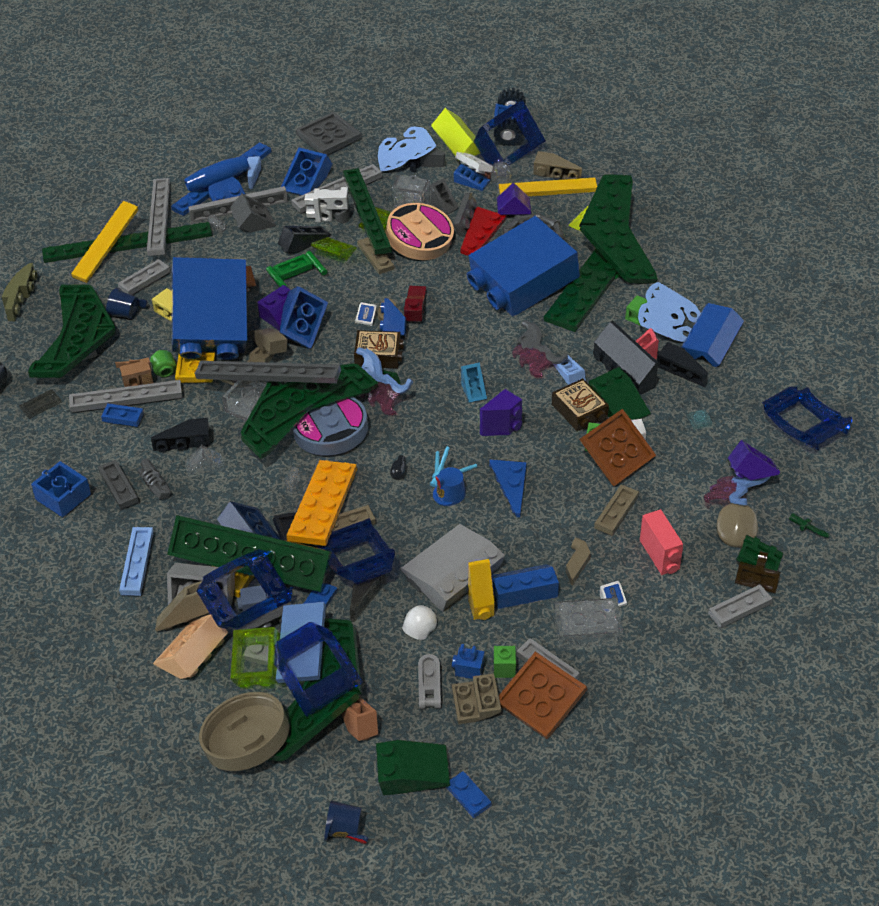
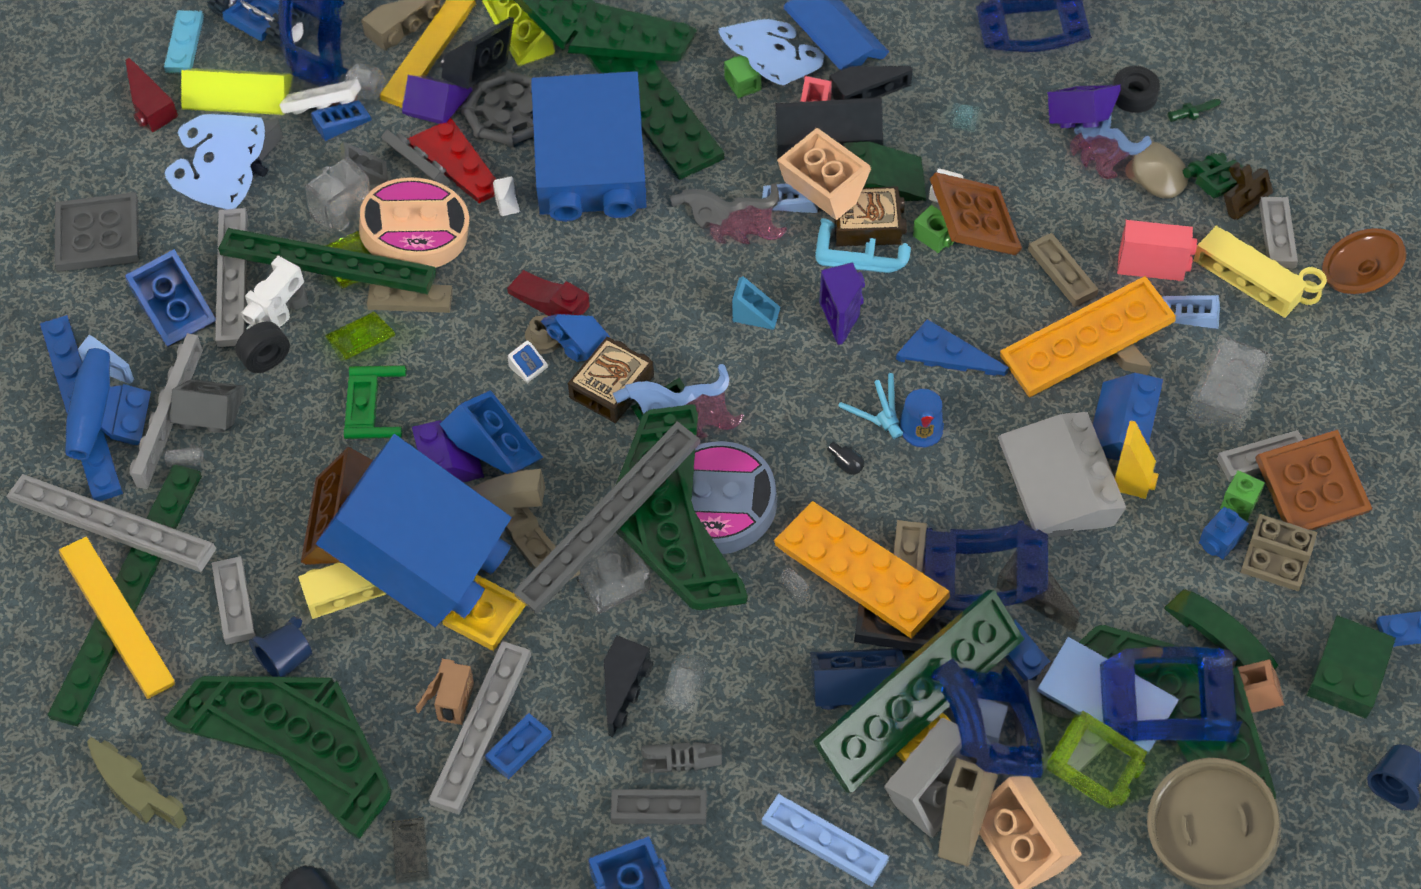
camera: 60 degrees left, 10 degrees up
bright green head [150,350,176,377] -> none
black slope [278,226,331,253] -> none
white hair [402,605,437,640] -> none
light grey plate [418,654,441,709] -> none
slope [599,581,627,610] -> none
none -> dark red slope [125,58,178,133]
none -> medium azure plate [164,10,204,73]
none -> black tyre [235,321,290,373]
none -> black slope [441,17,514,89]
none -> white slope [493,177,520,216]
none -> light nougat slope [777,128,871,220]
none -> medium azure piece [815,218,911,273]
none -> light orange plate [1000,276,1176,398]
none -> black tyre [1112,66,1160,113]
none -> light blue slope [1162,295,1220,329]
none -> dark green slope [1164,589,1279,670]
none -> light yellow hinge [1193,226,1327,318]
none -> dark orange dish [1322,228,1406,294]

